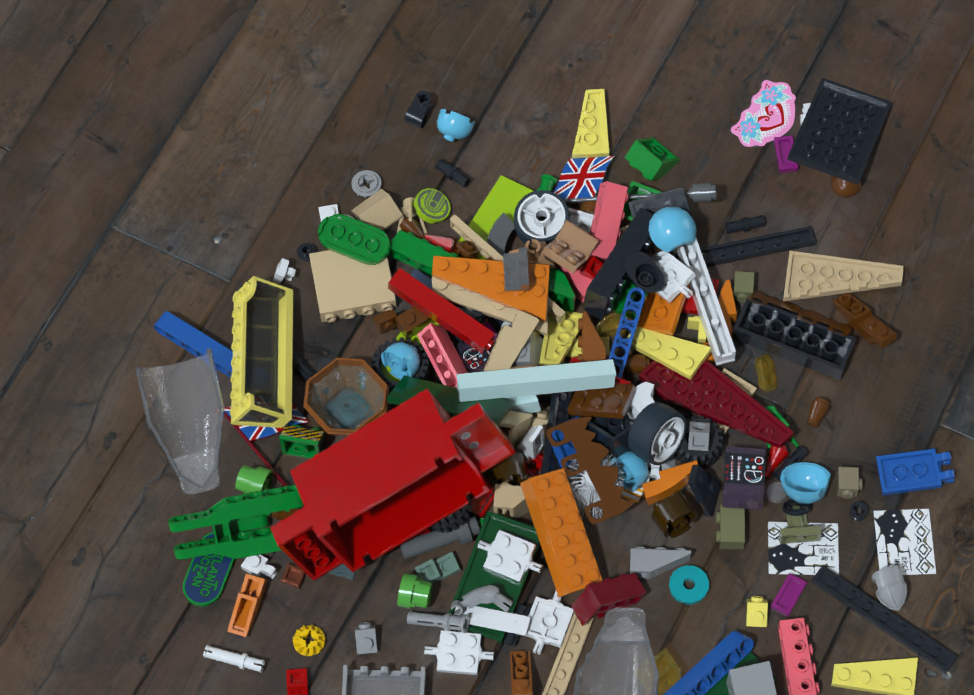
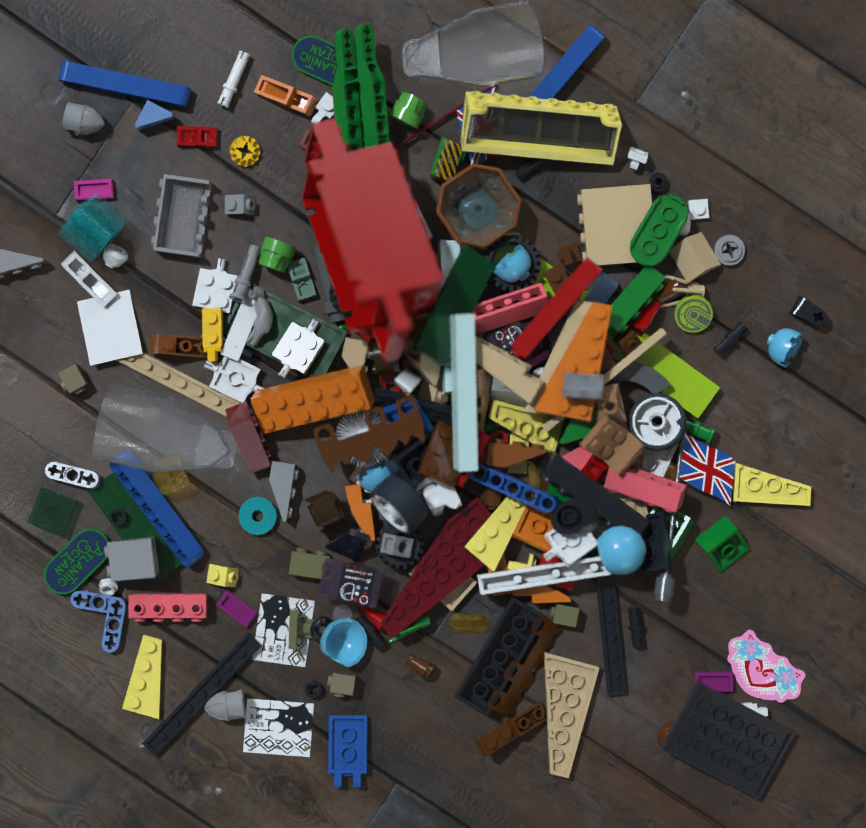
camera: 90 degrees right, 25 degrees up
none -> yellow hinge [202,308,223,362]

